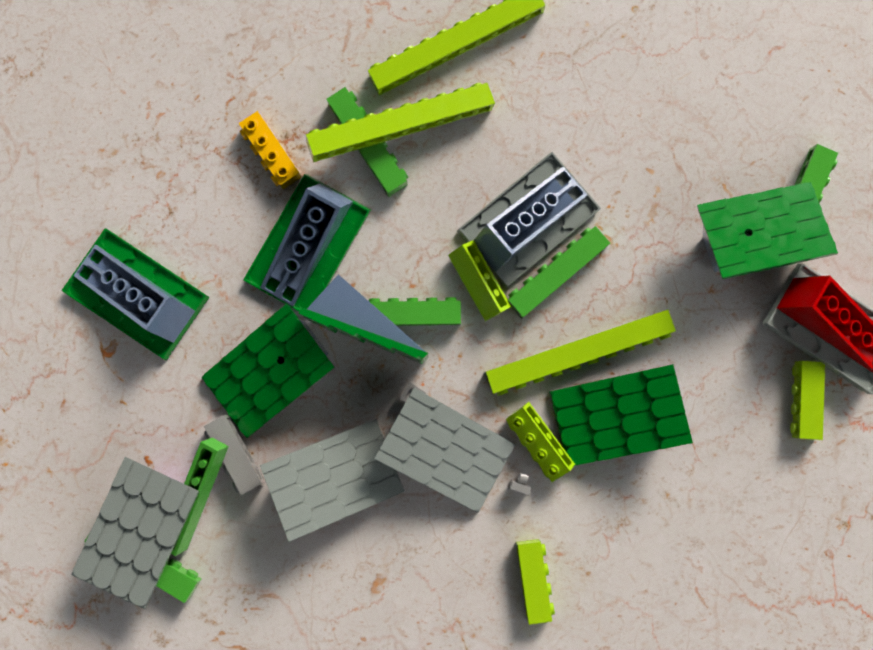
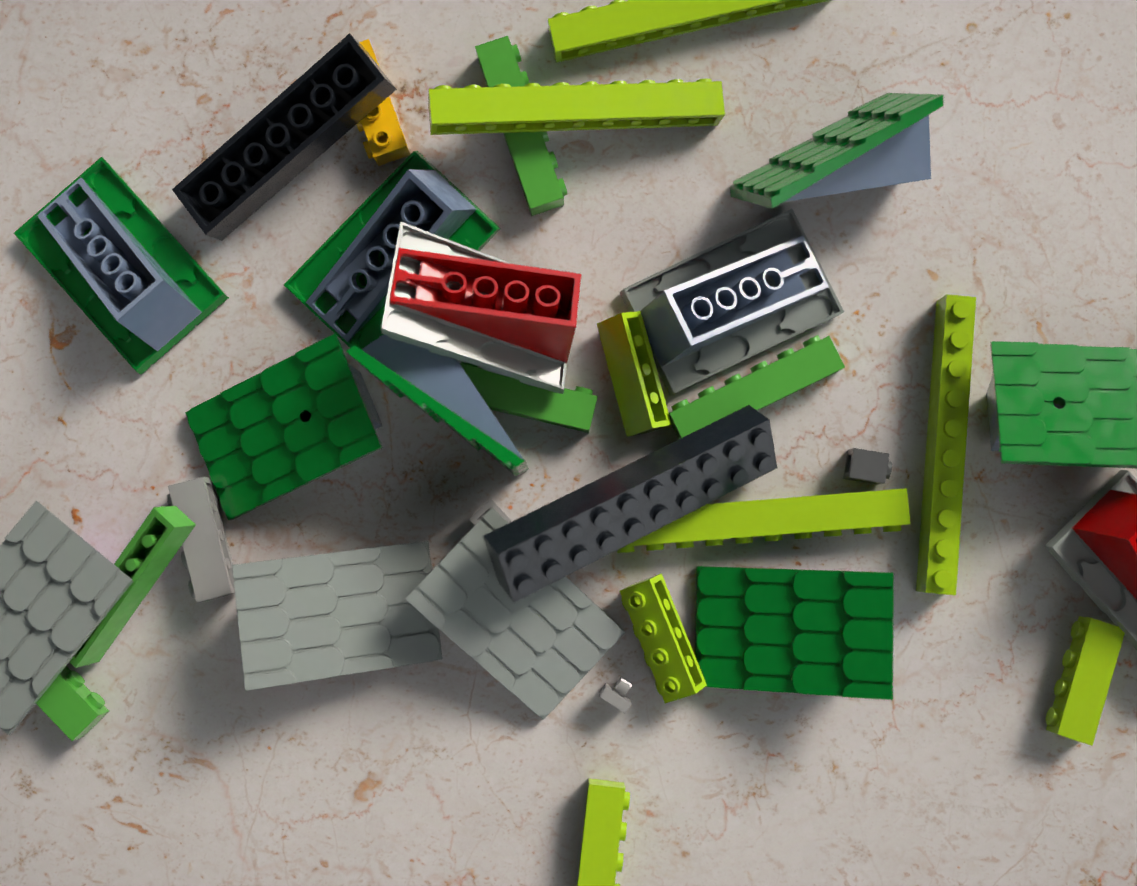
camera: 20 degrees right, 0 degrees up
none -> black brick [172,33,397,241]
none -> piece [382,222,581,394]
none -> black brick [483,405,777,603]
none -> green piece [730,93,944,209]
none -> dark grey brick [843,448,892,485]
none -> lime brick [916,294,976,595]

